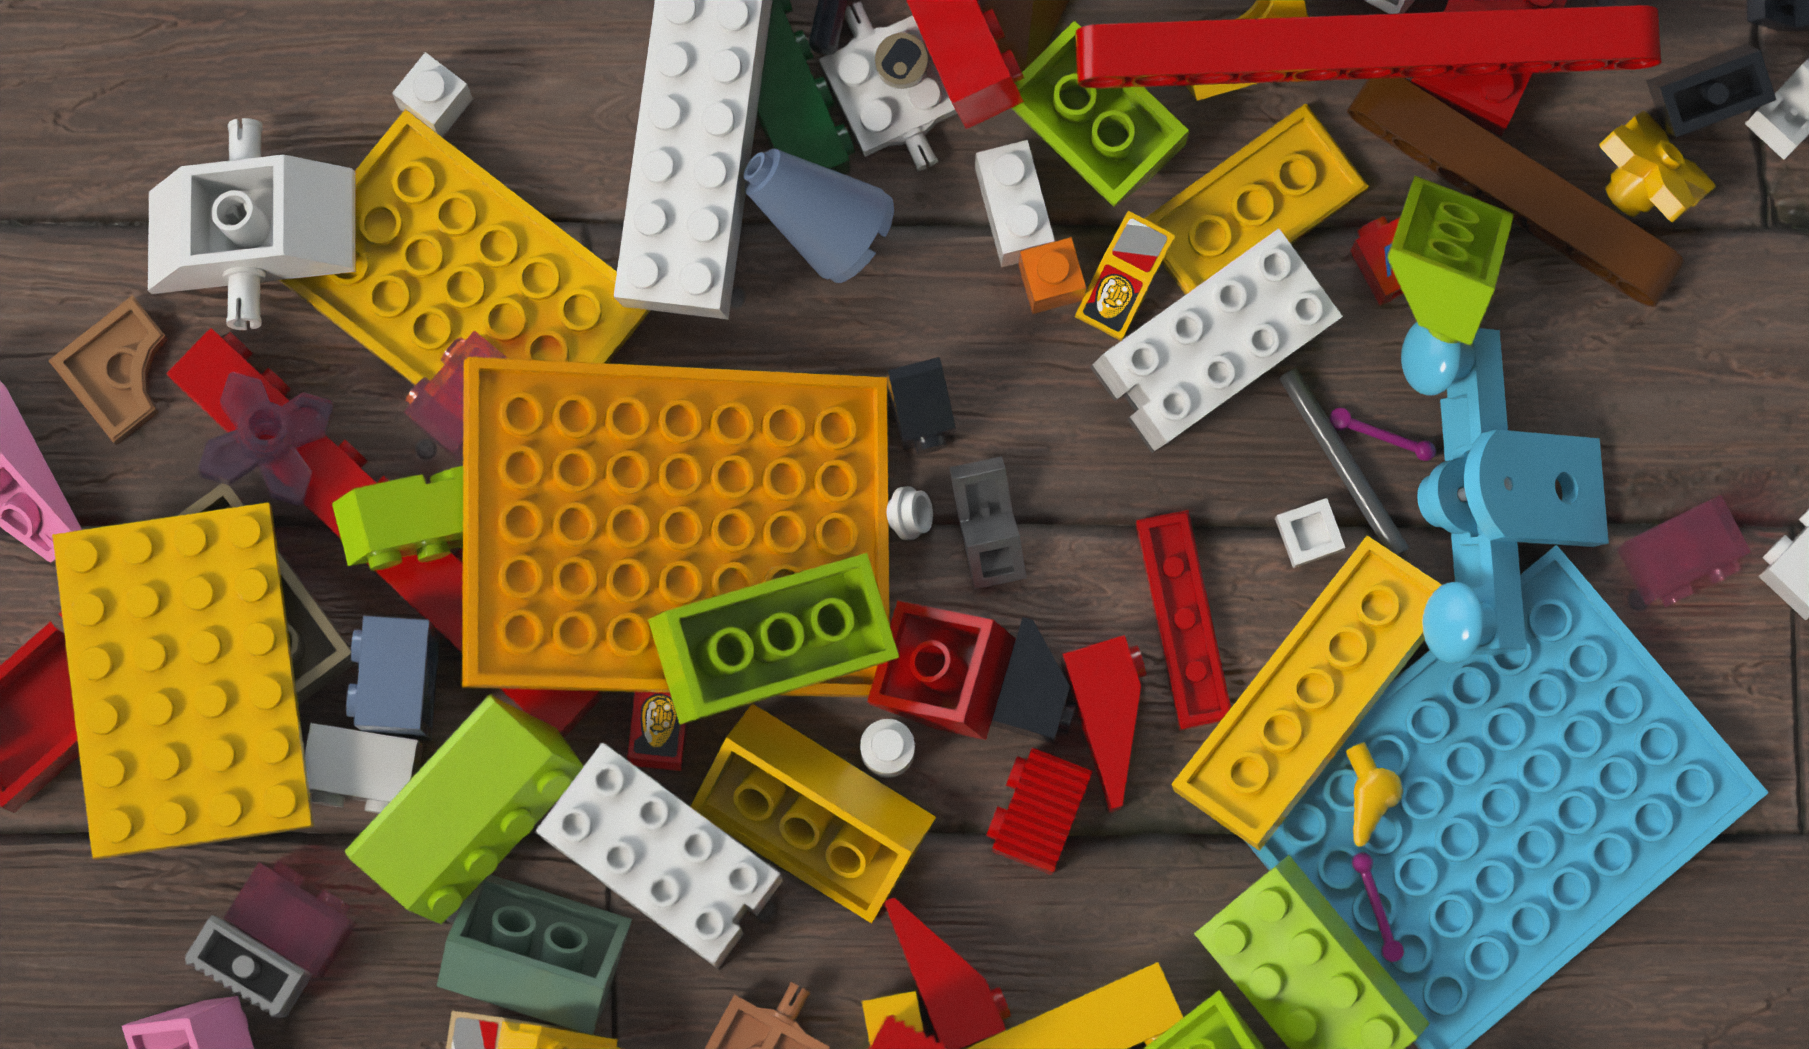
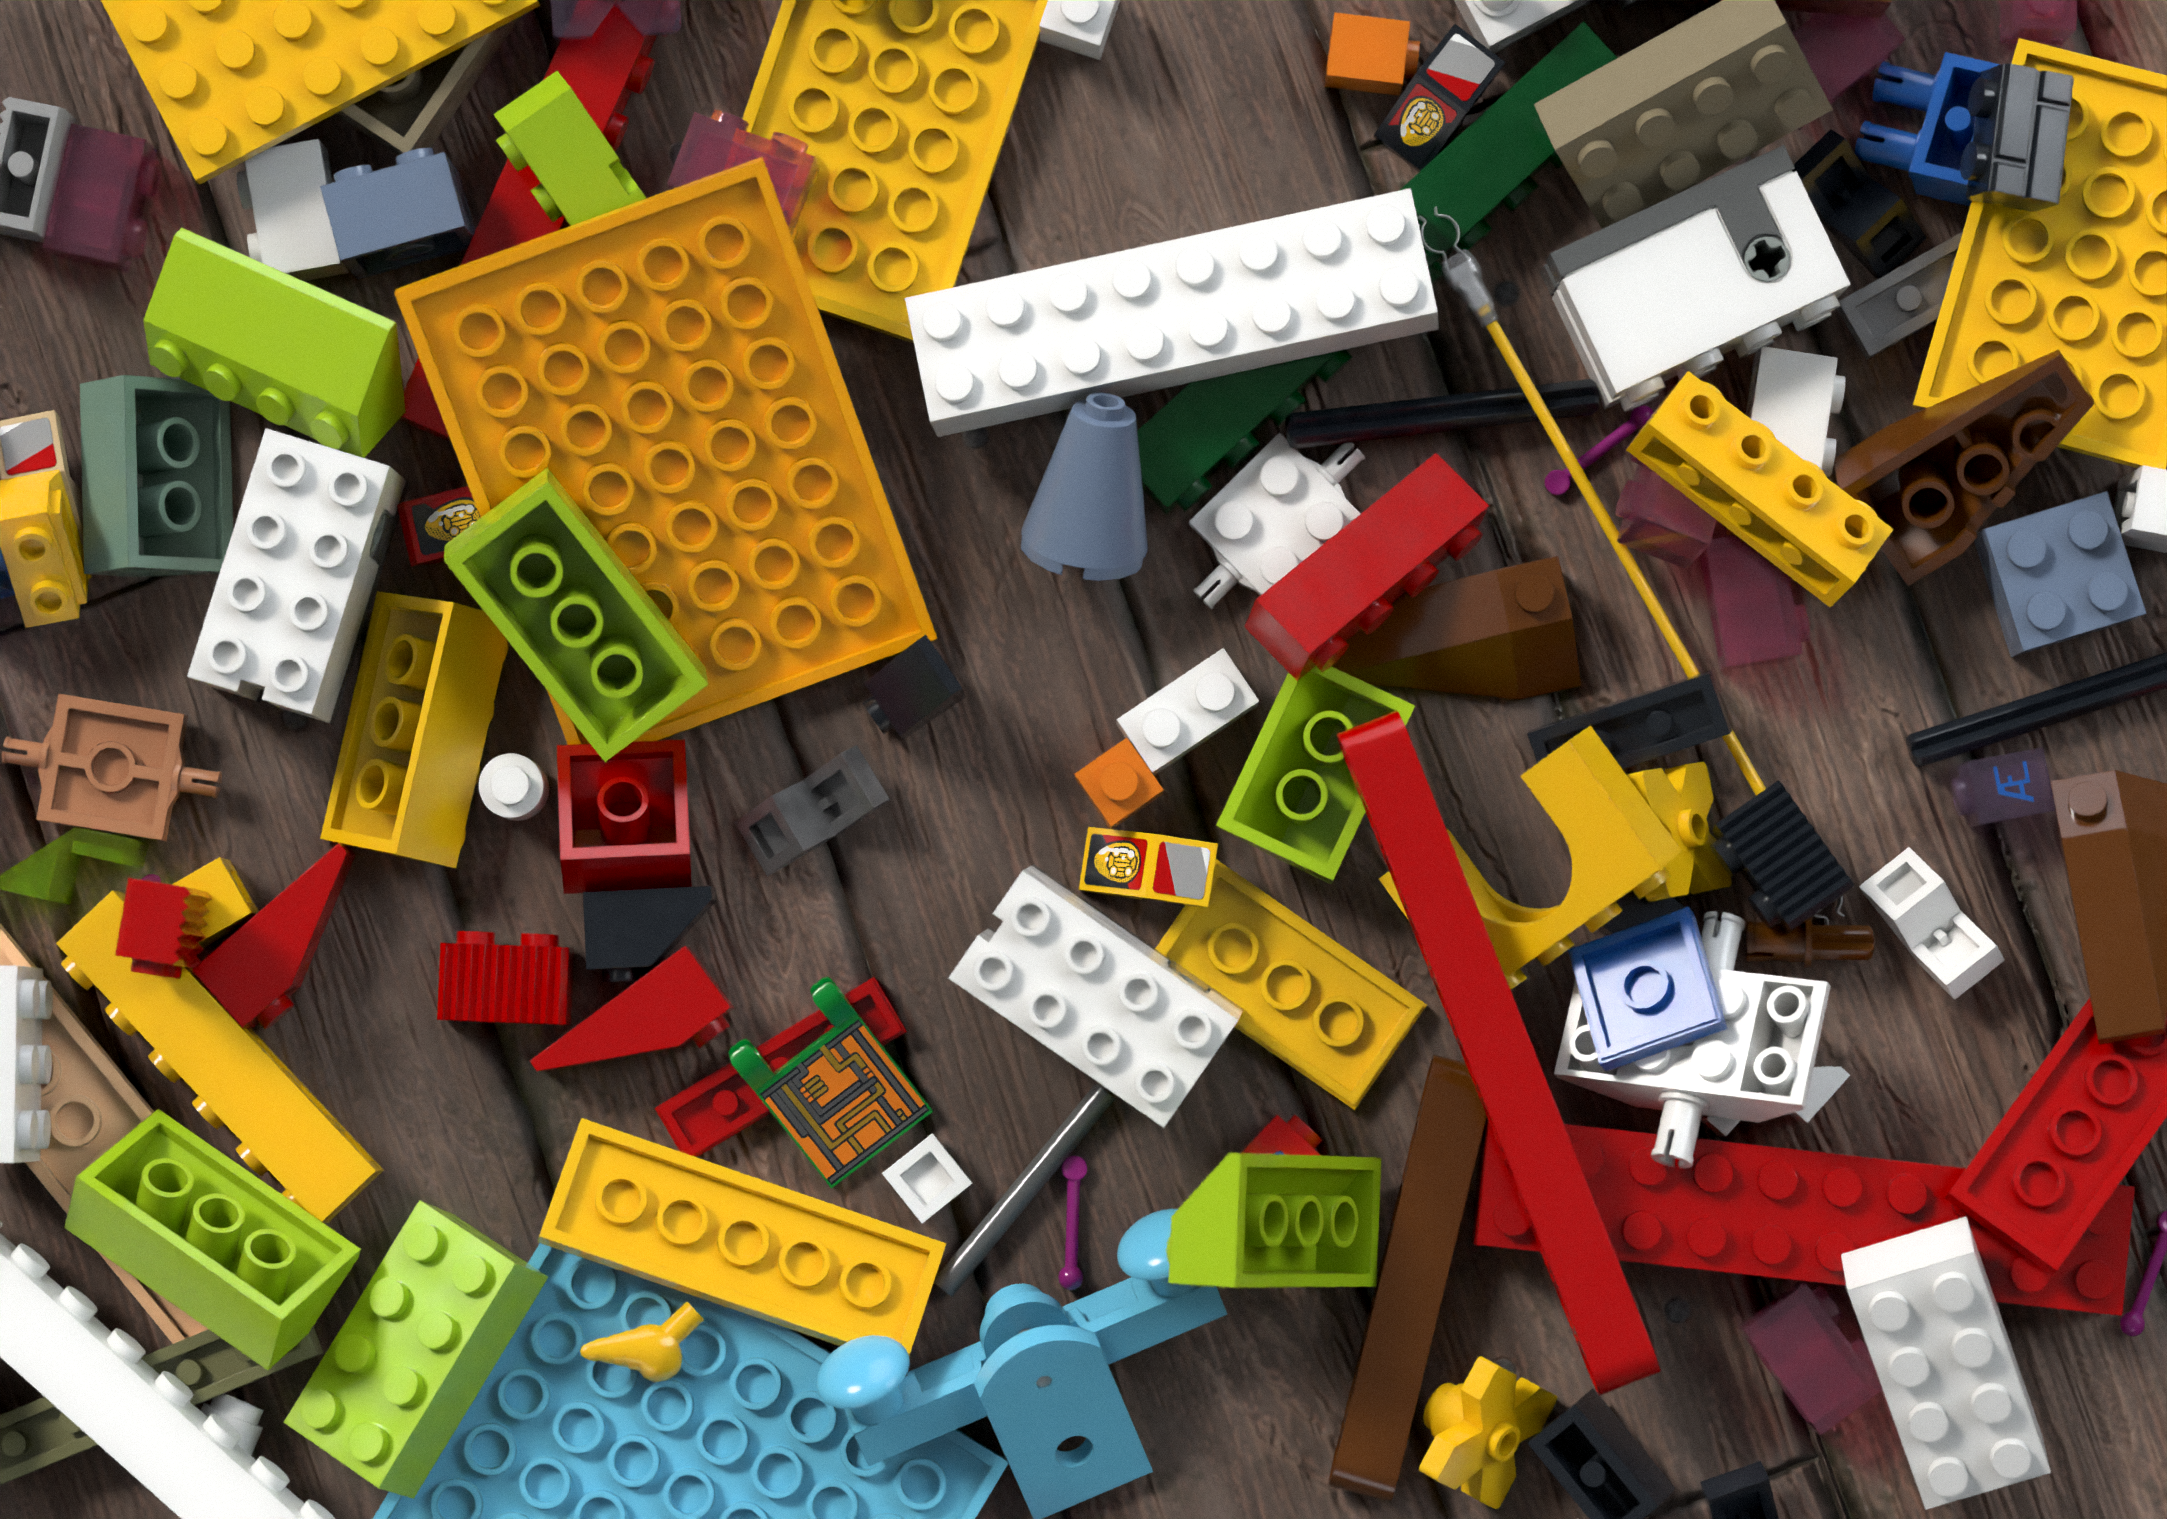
camera: 75 degrees right, 5 degrees up
tile [875,33,928,89] -> none
white plate [886,486,933,540] -> none
magenta hinge [1352,852,1404,962] -> none
none -> flag [728,976,933,1189]

